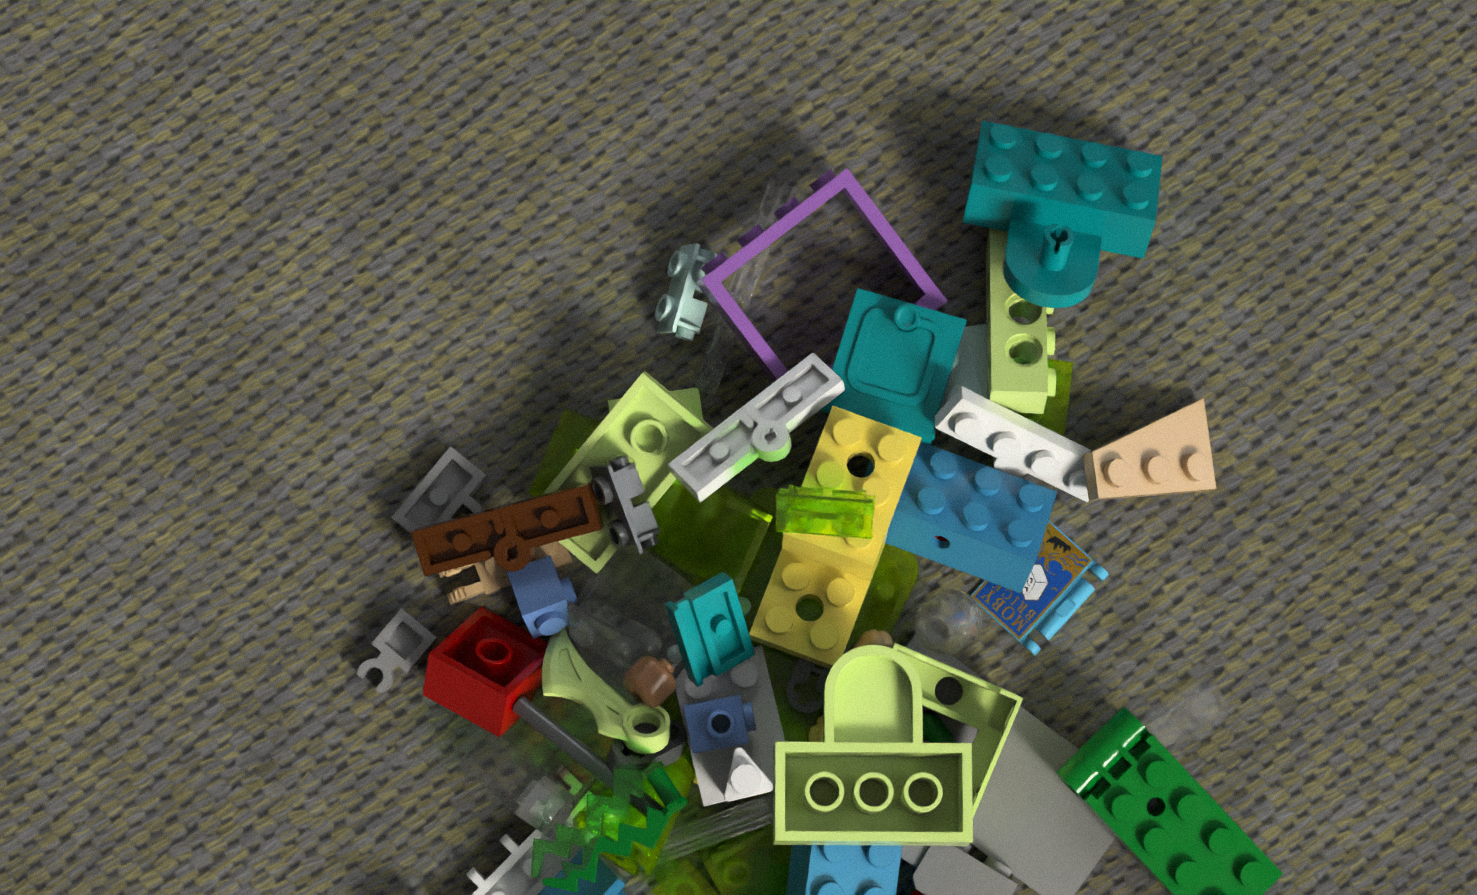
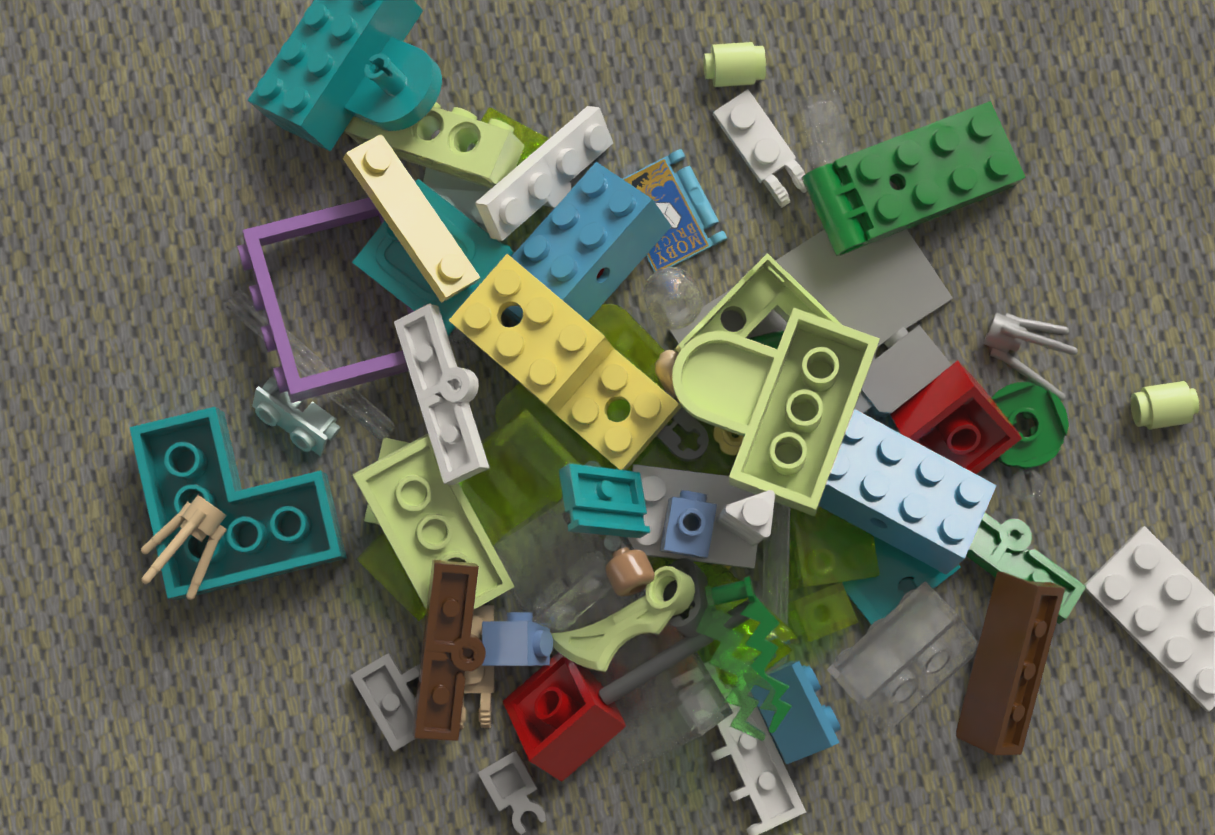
camera: 75 degrees left, 0 degrees up
dark grey hinge [589,455,660,555] -> none
clear neon green hinge [776,484,876,539] -> none
tan wing [1083,398,1216,501] -> none
none -> teal brick [129,406,347,600]
none -> tan plant [141,495,227,600]
none -> light yellow plate [343,134,480,303]
none -> yellowish green brick [703,42,766,87]
none -> white hinge [713,89,807,208]

